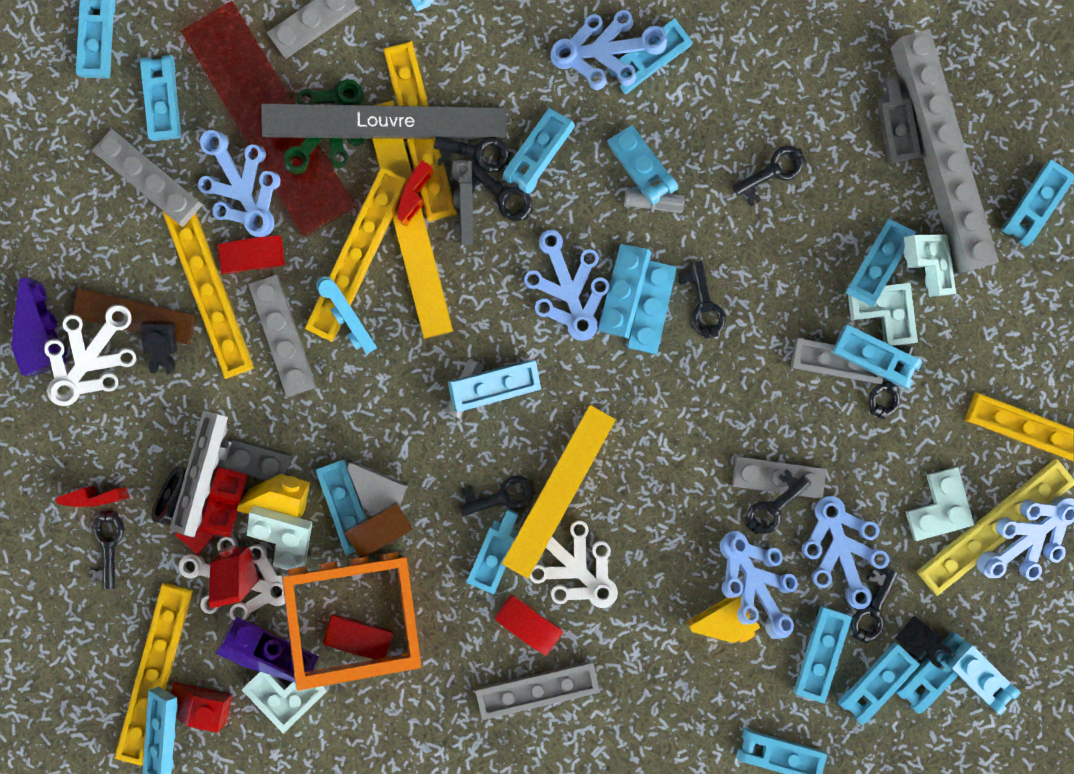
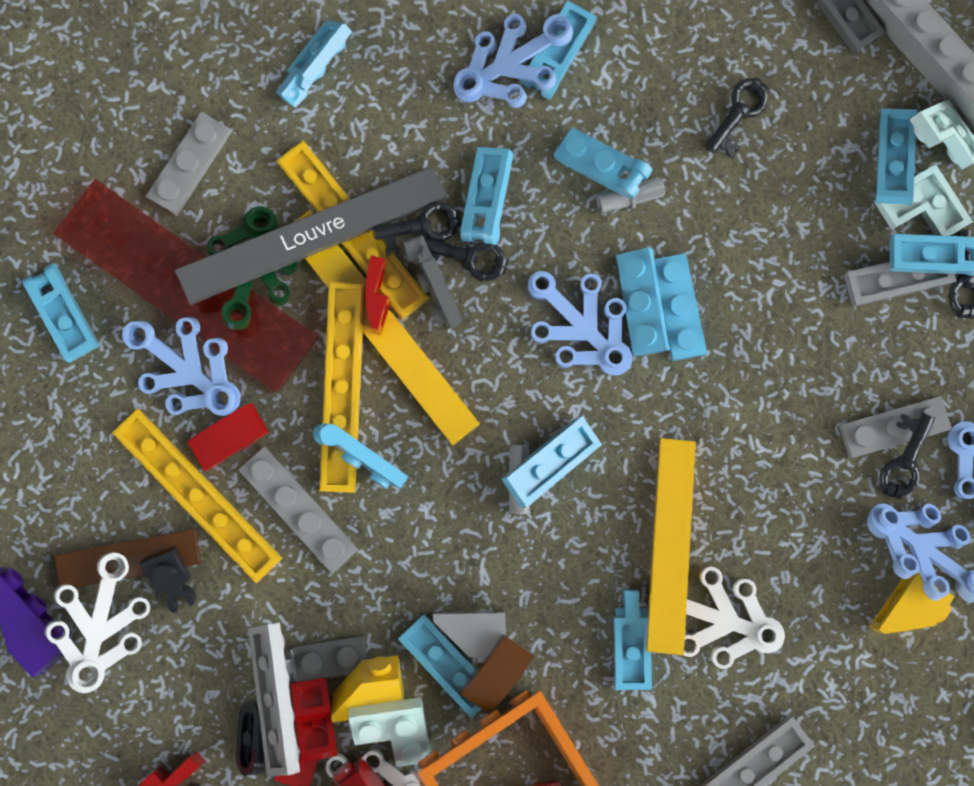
camera: 25 degrees left, 5 degrees down
light grey plate [92,128,203,227] -> none
black piece [459,476,536,517] -> none
red slope [494,594,563,656] -> none
black piece [677,261,726,339] -> none

